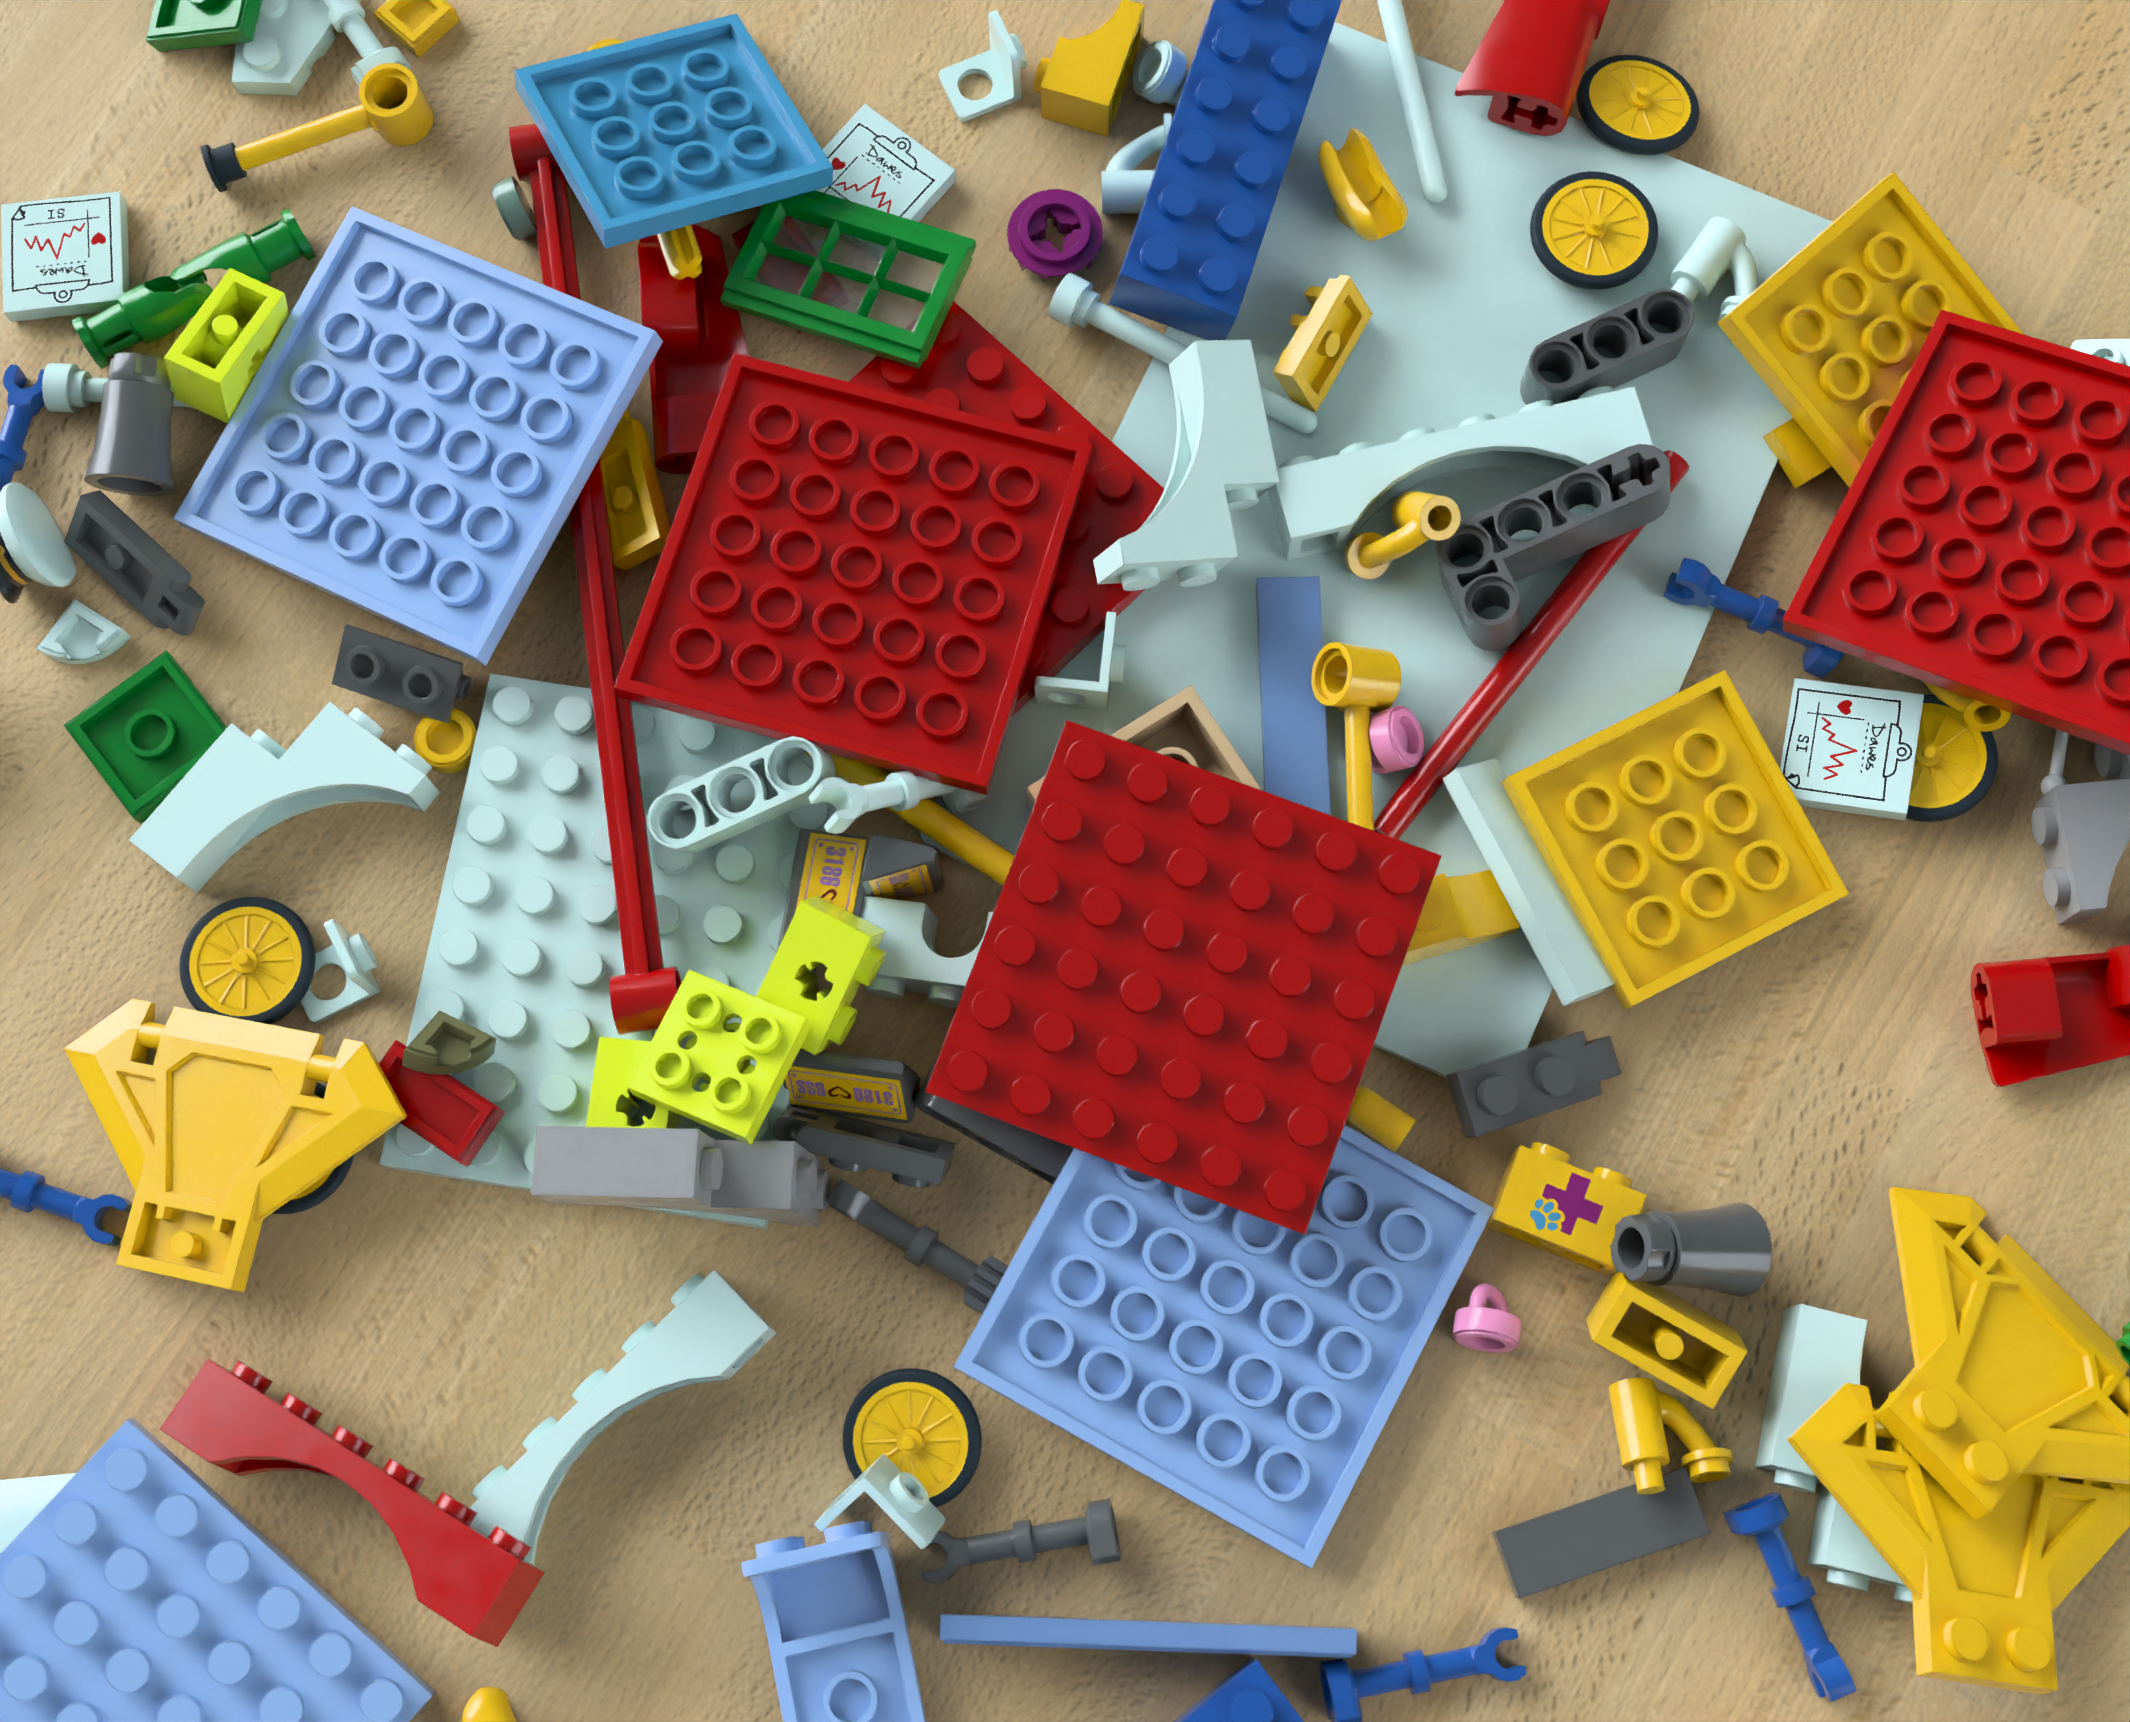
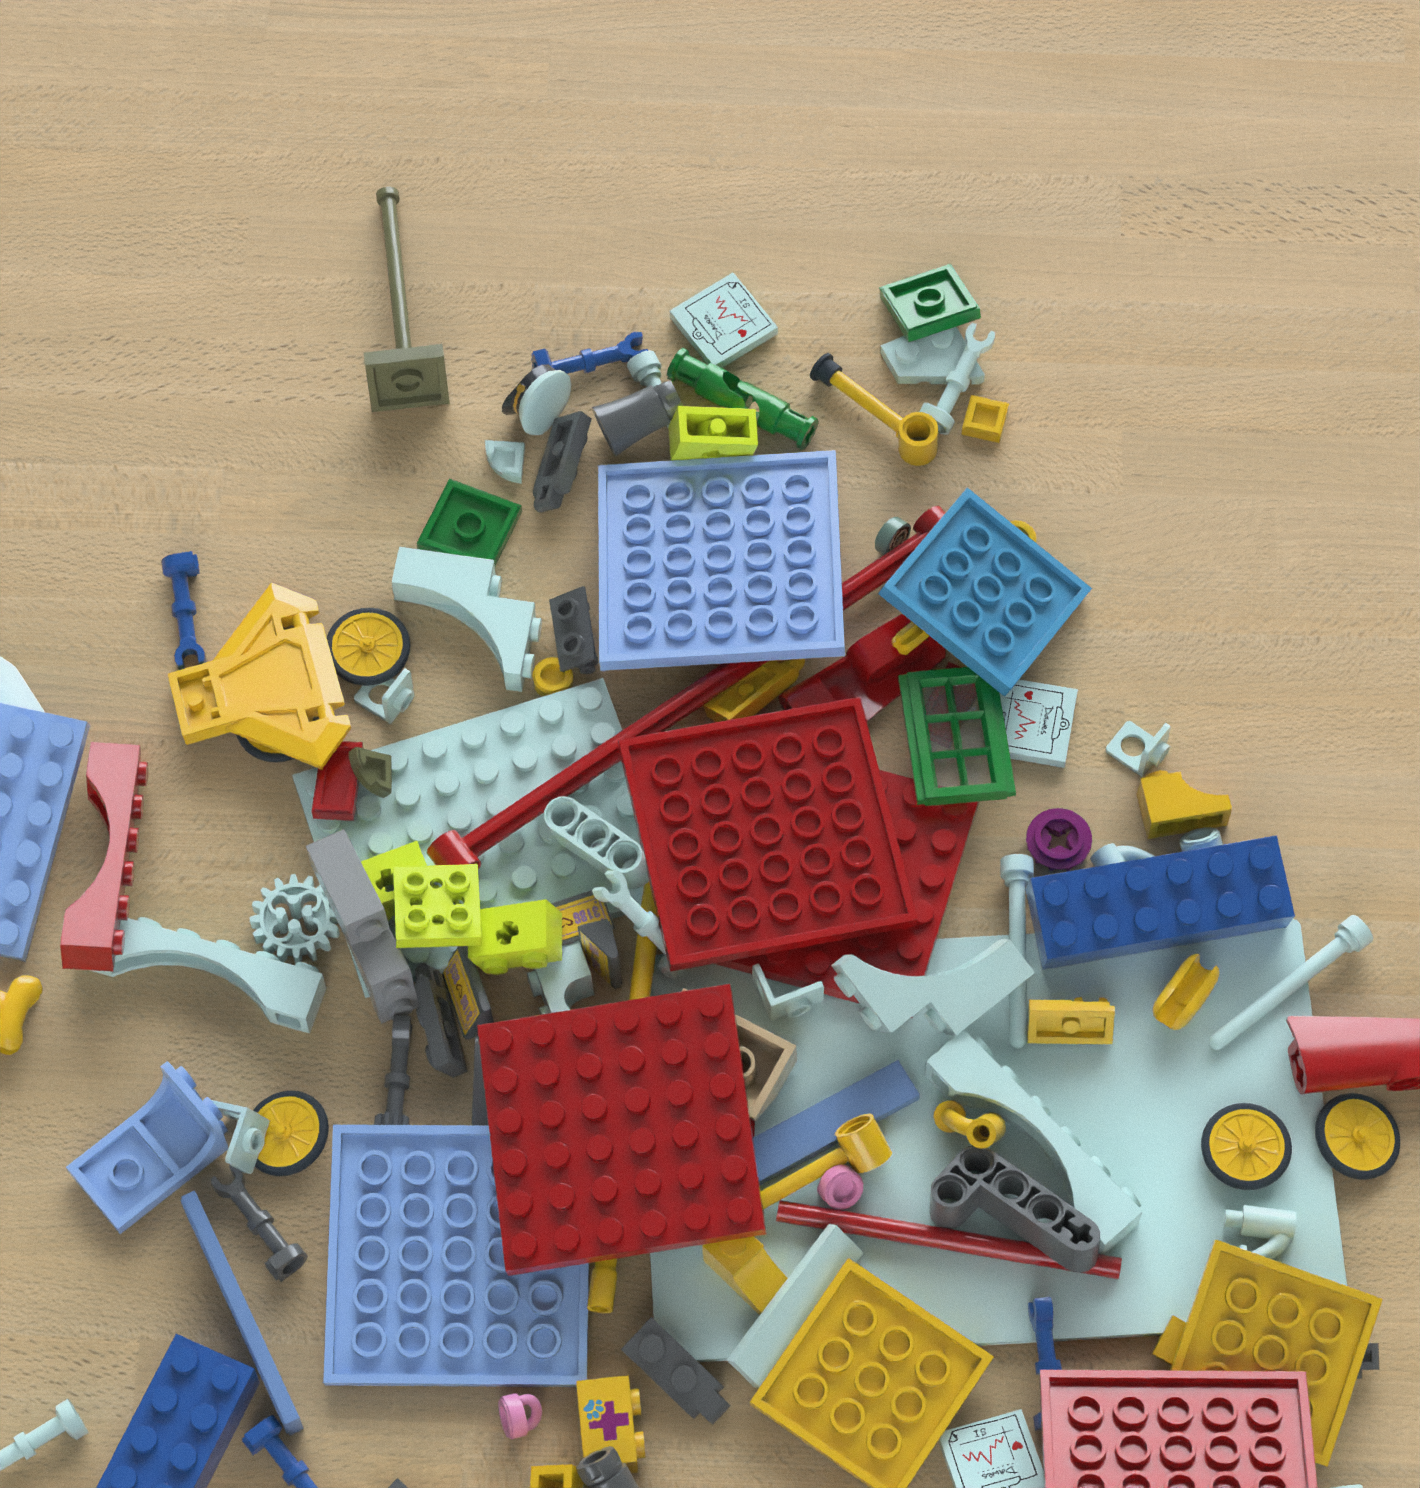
camera: 60 degrees right, 10 degrees down
dark grey beam [1520,289,1695,405] -> none
none -> light aqua gear [250,874,340,963]

